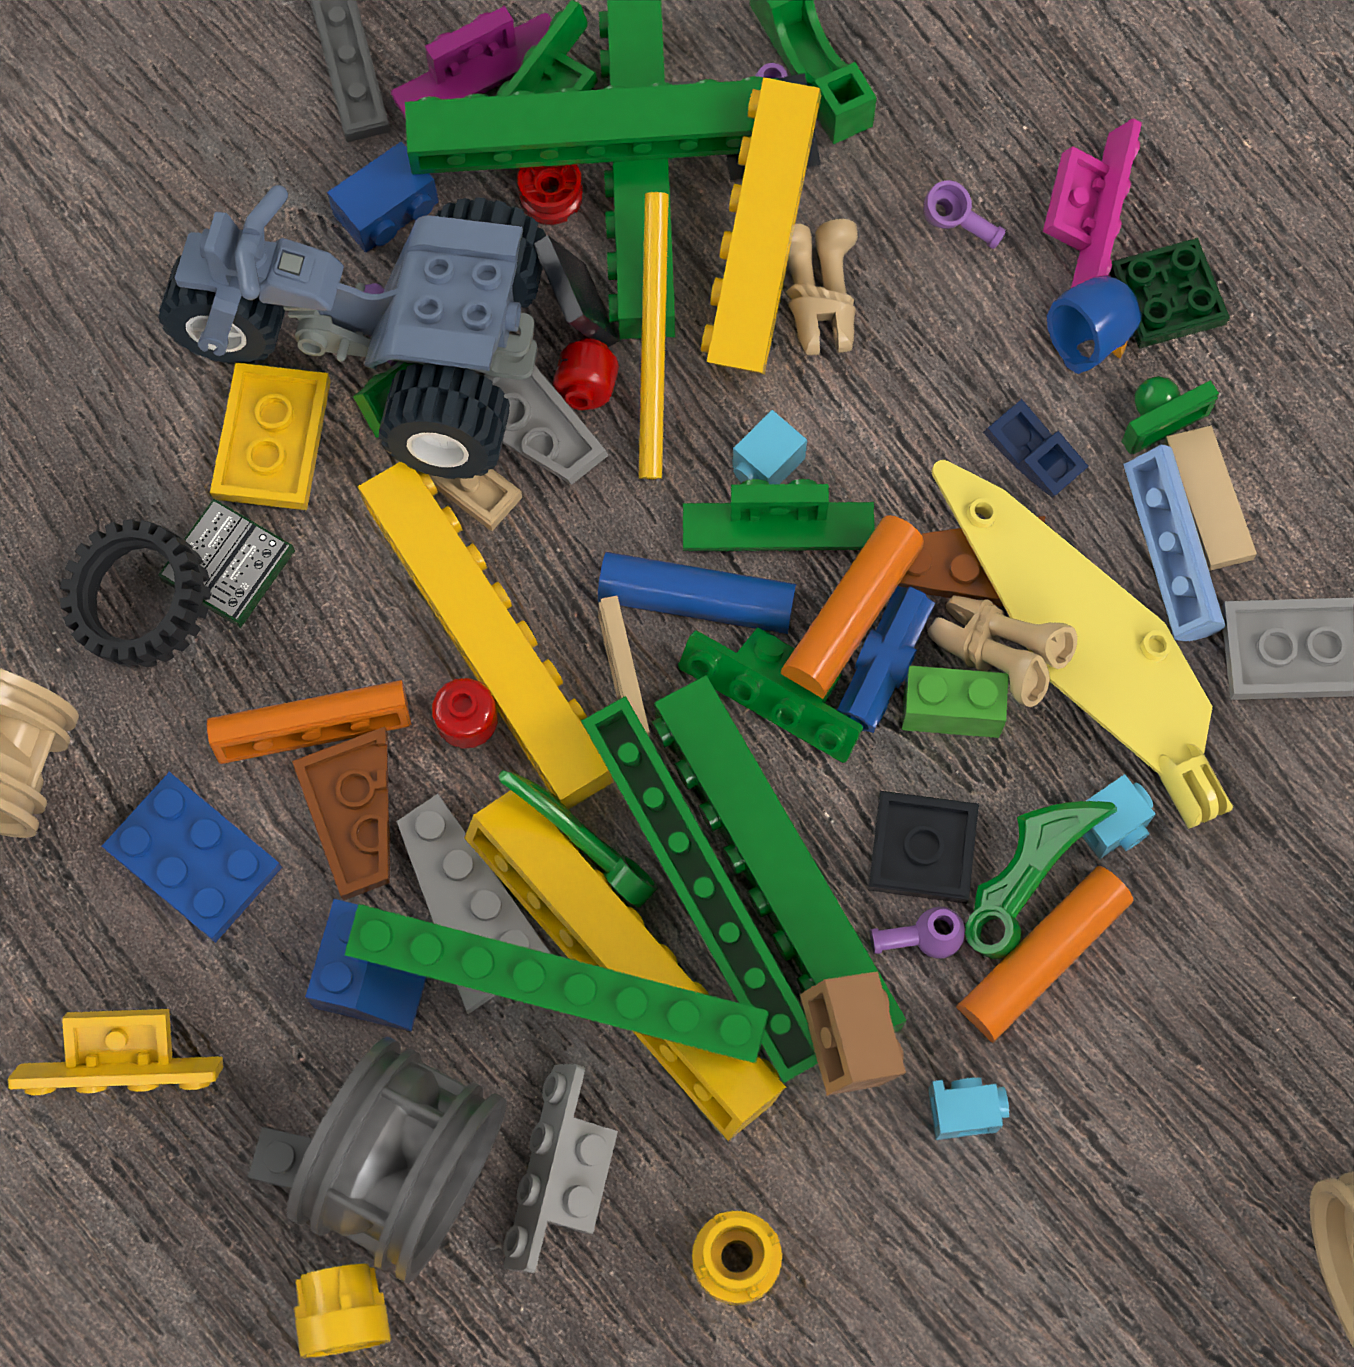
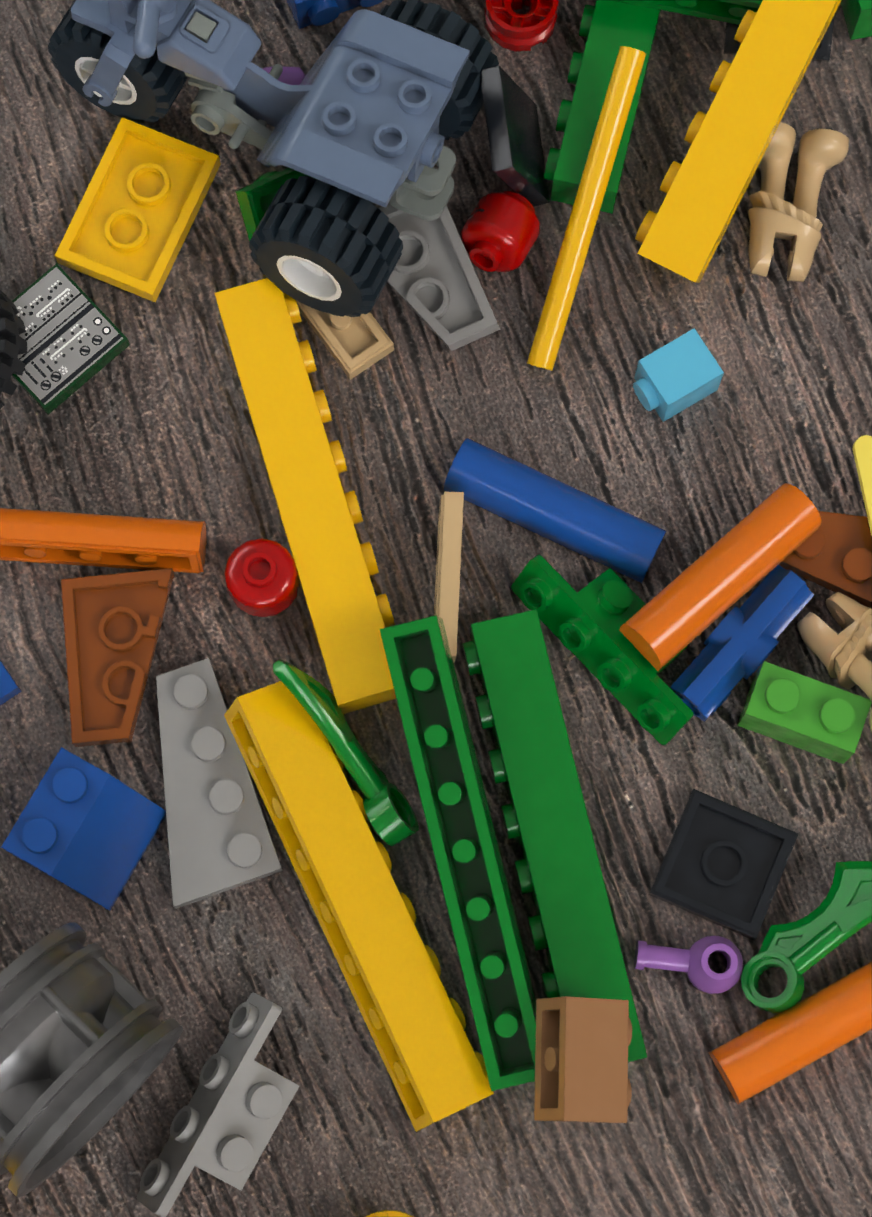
camera: 15 degrees right, 5 degrees up
green brick [344,904,769,1063] -> none
green bracket [683,479,875,551] -> none
medium azure brick [928,1078,1009,1140] -> none

